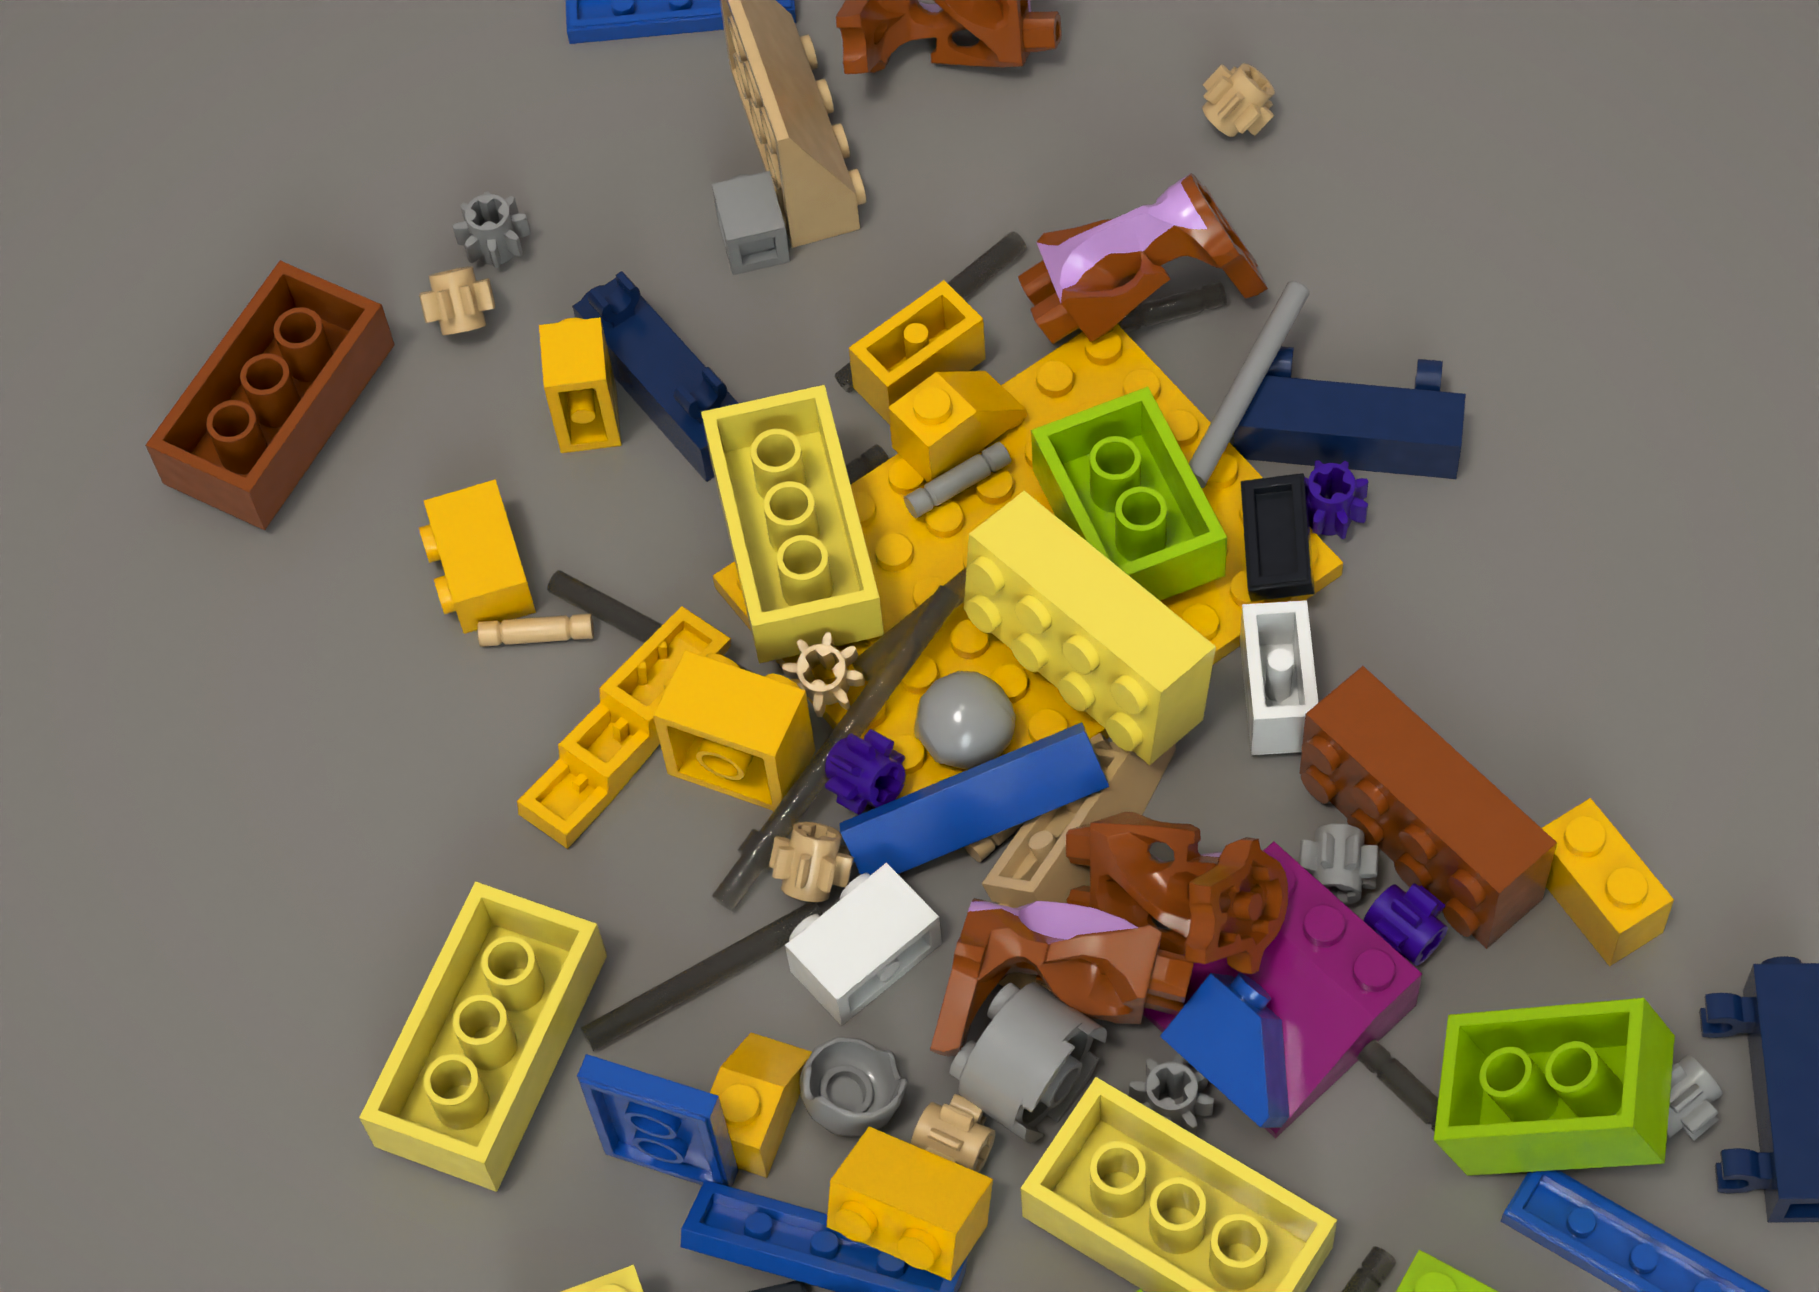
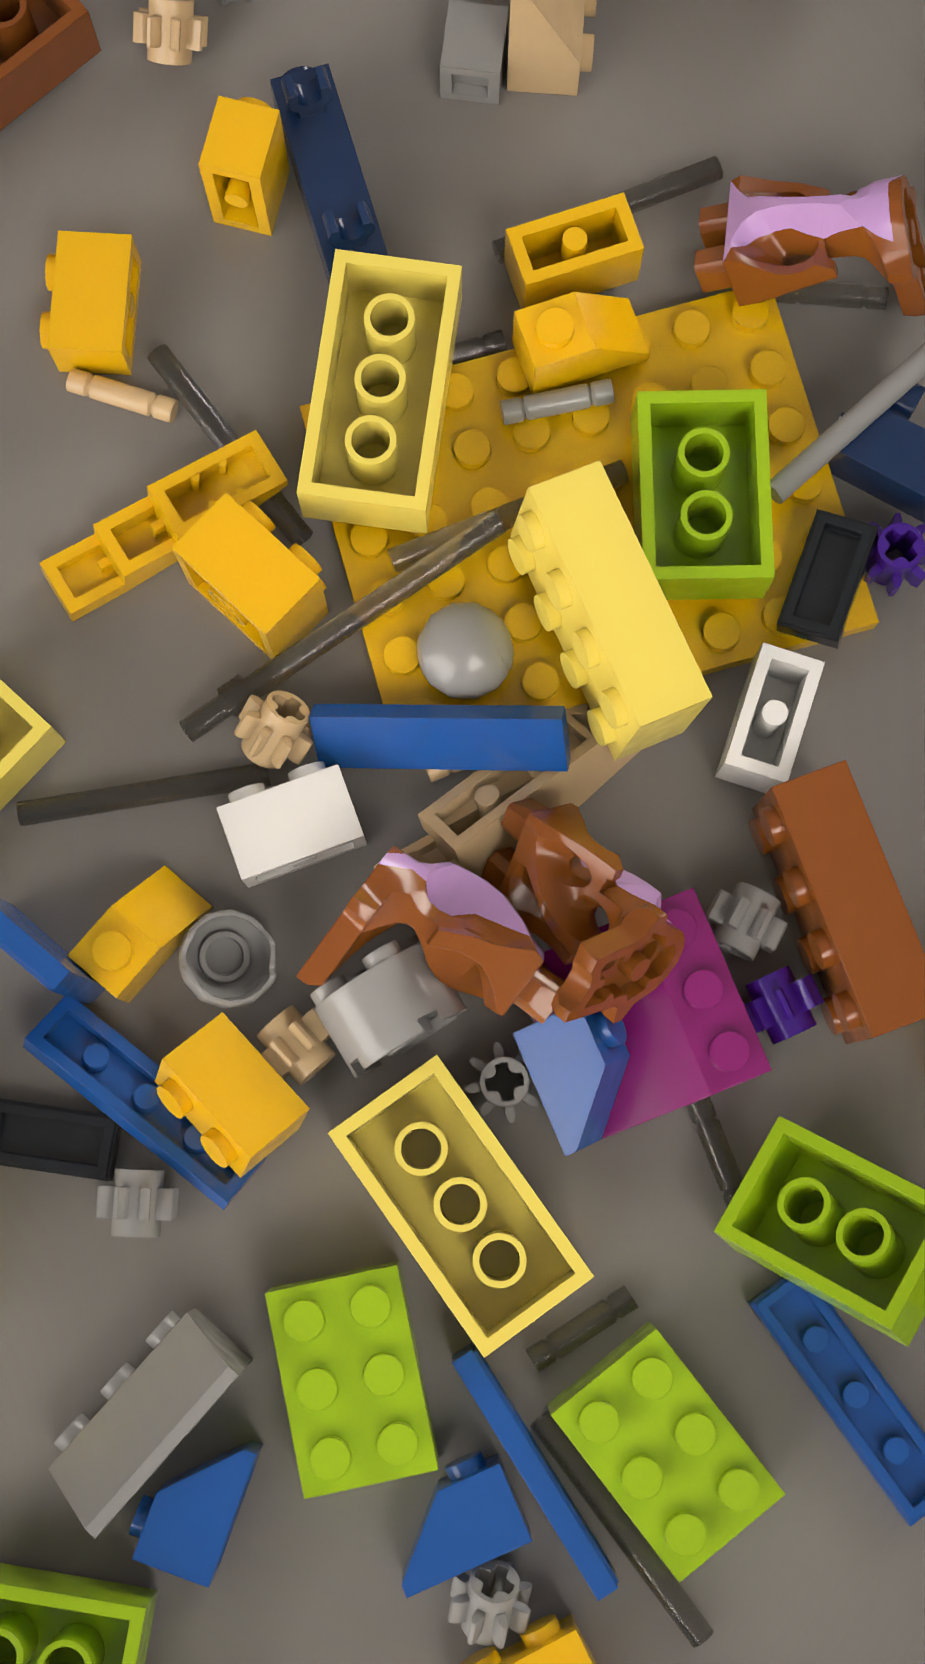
camera: 15 degrees right, 20 degrees up
tan gear [782,632,865,717] -> none
dark purple gear [825,729,906,815] -> none

